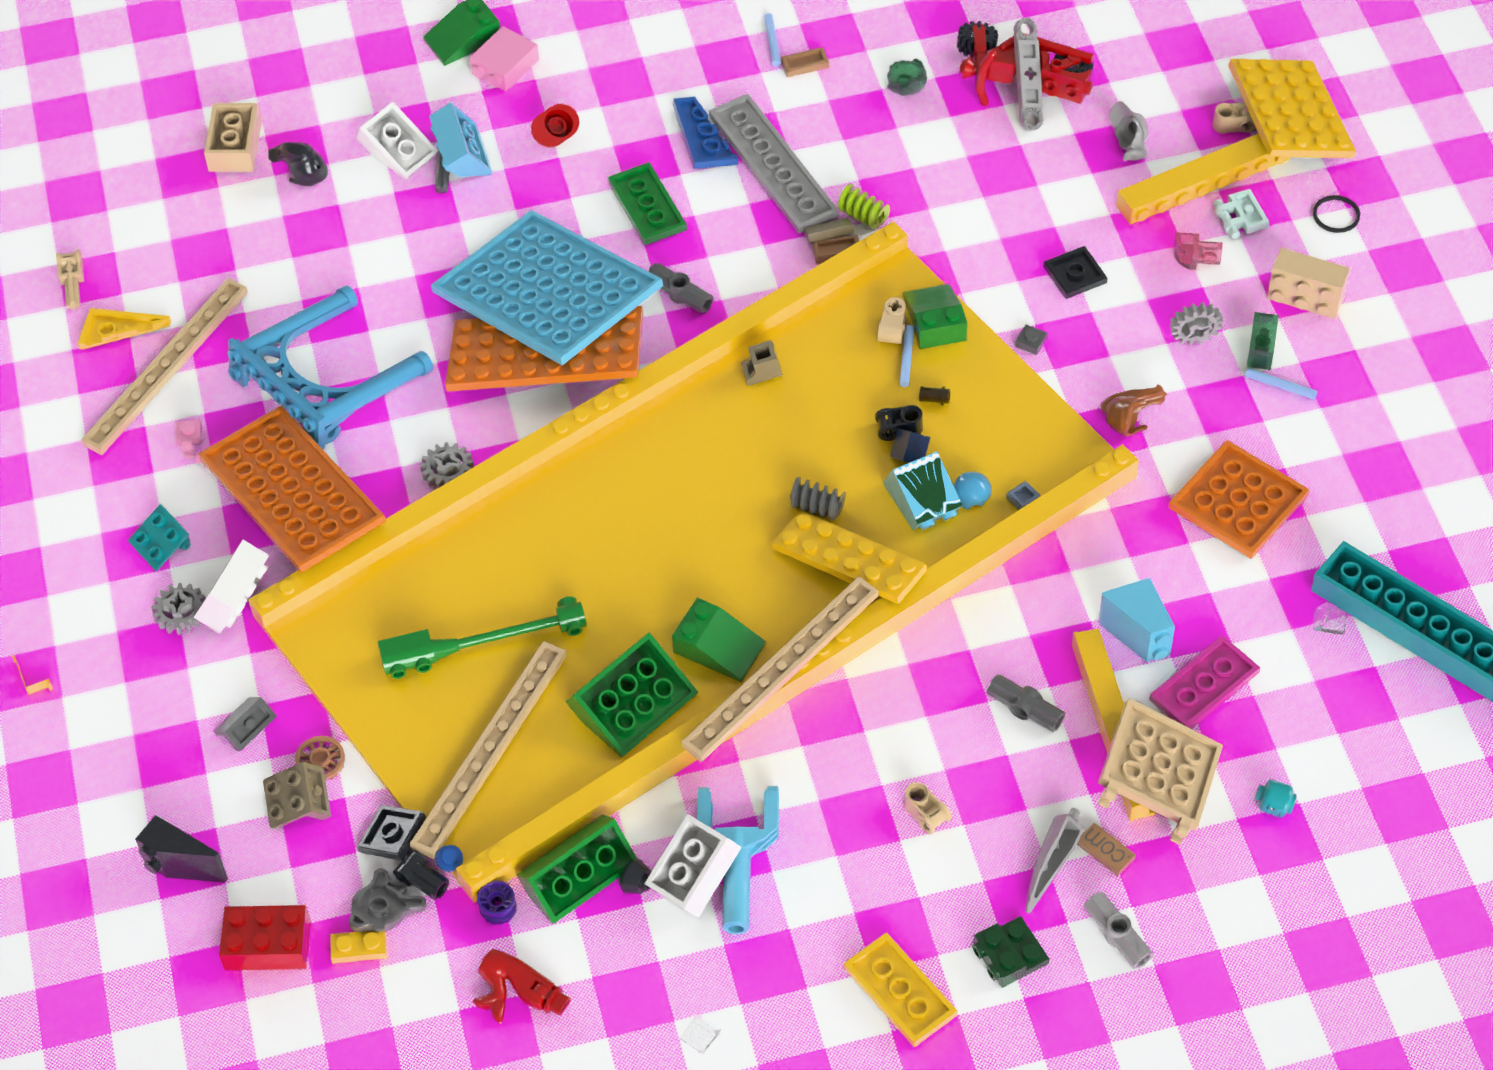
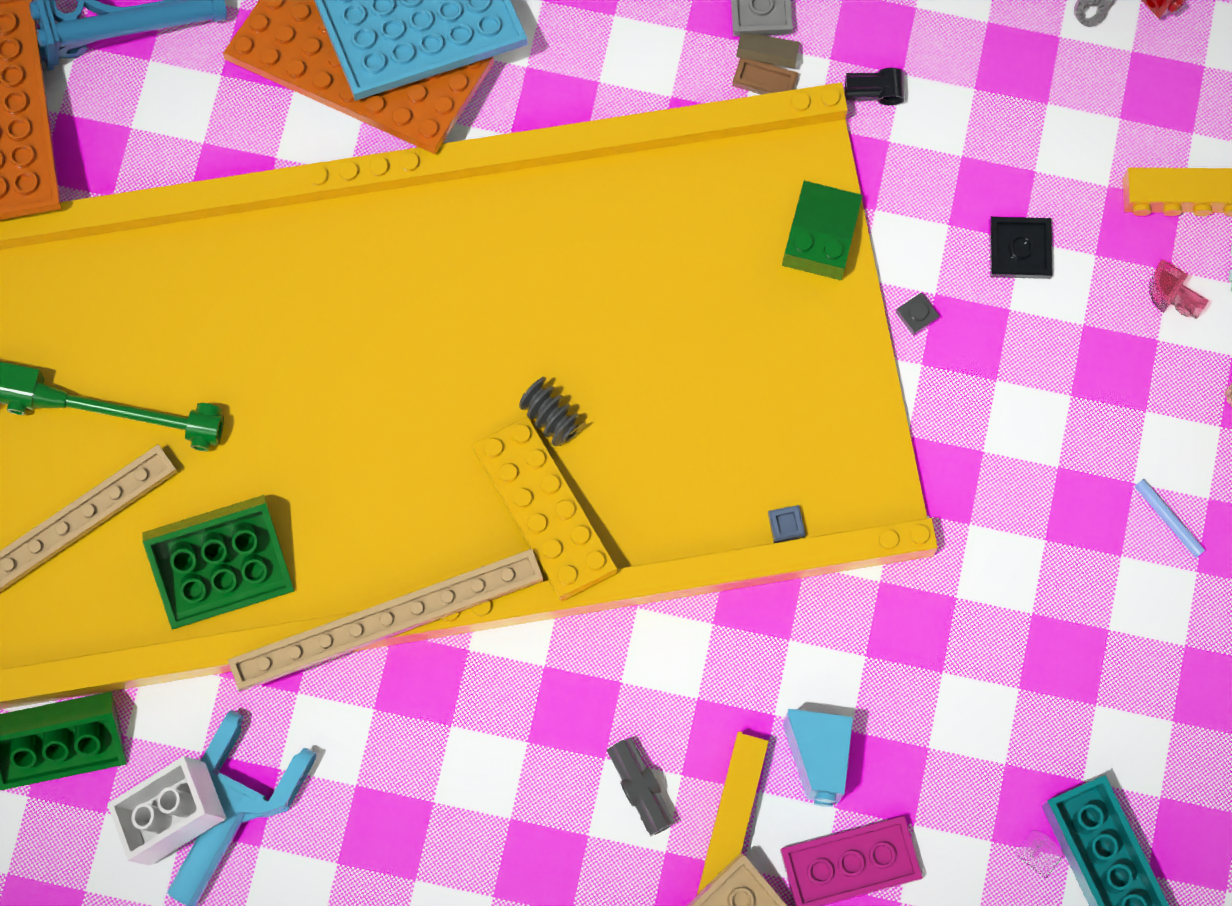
camera: 20 degrees right, 20 degrees up
light grey gear [420,442,474,488] -> none
black cone [619,858,652,894] -> none
dark grey piece [648,263,714,313] -> none
green slope [672,597,766,682] -> none
dark tan brick [741,340,783,386] -> none
lime piece [838,183,890,230] -> none
black piece [875,405,923,441] -> none
tan piece [878,297,906,344] -> none
slope [883,452,963,530] -> none
dark blue panel [890,428,931,463] -> none
light blue bar [899,325,914,387] -> none
tan piece [904,782,952,835] -> none
dark brown pin [919,386,950,406] -> none
dark azure hair [953,472,992,510] -> none
dark orange piece [1100,384,1167,437] -> none
light grey hair [1110,101,1149,161] -> none
orange plate [1168,440,1310,559] -> none
light grey gear [1170,302,1224,345] -> none
clear green brick [1246,312,1279,370] -> none
none -> black piece [845,67,905,106]

